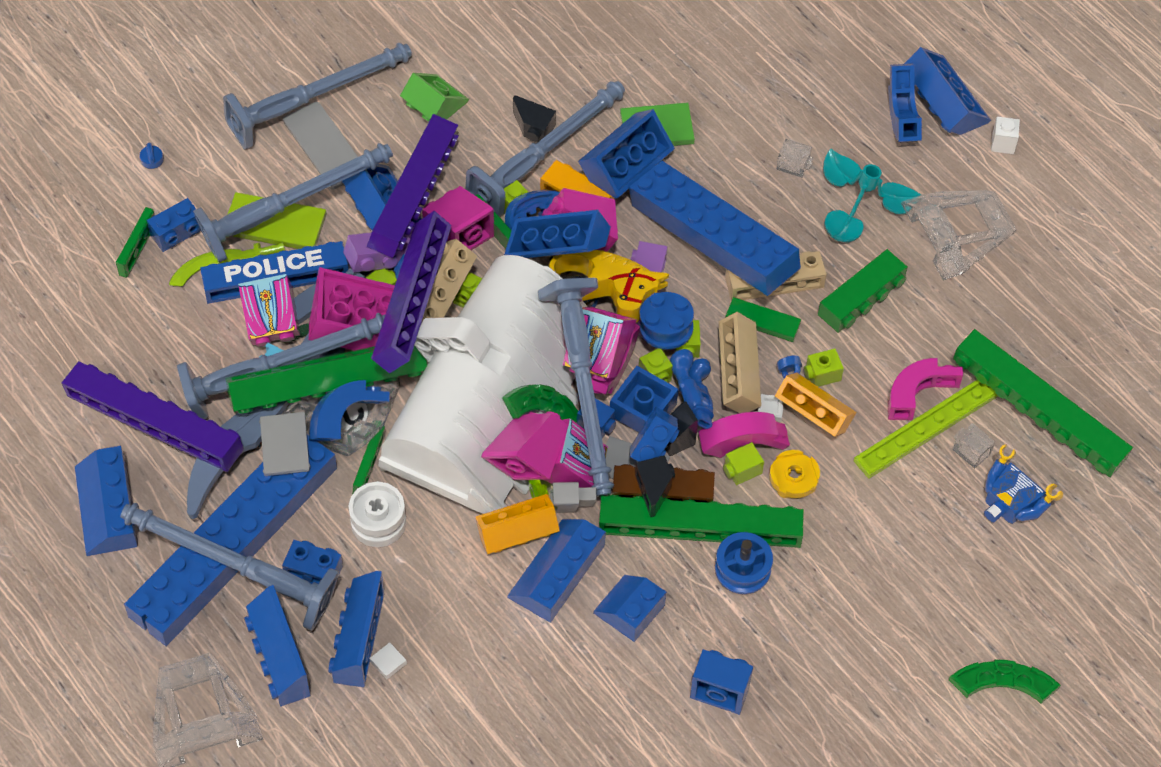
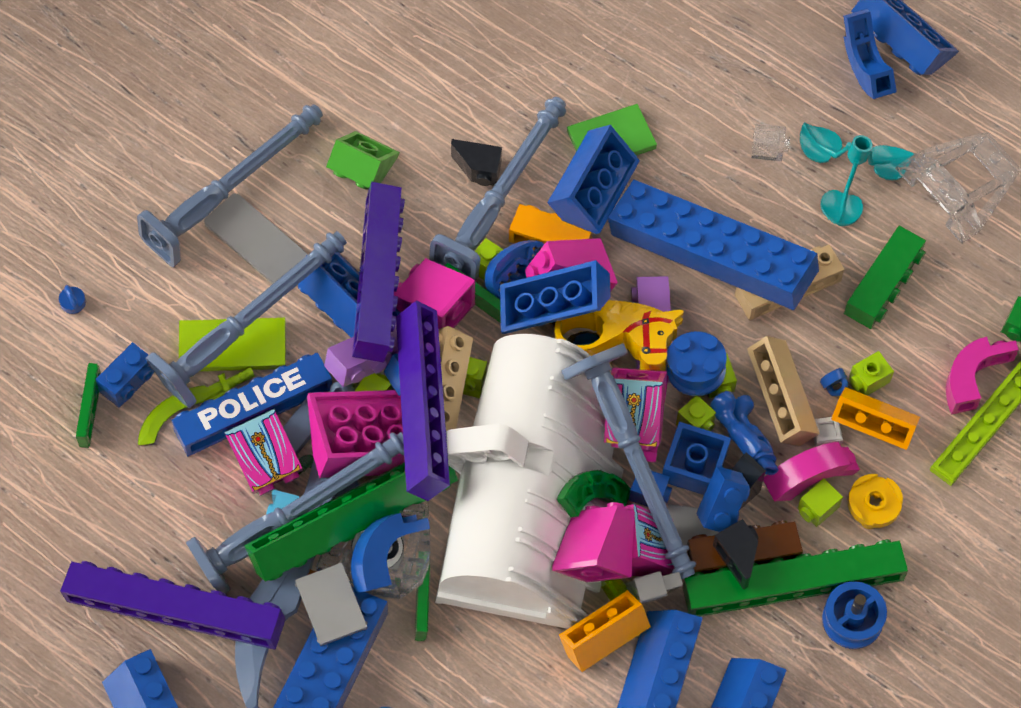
camera: 15 degrees left, 5 degrees up
white wheel [348,481,406,548] -> none
green tile [725,297,801,342] -> none
white brick [991,117,1020,154] -> none

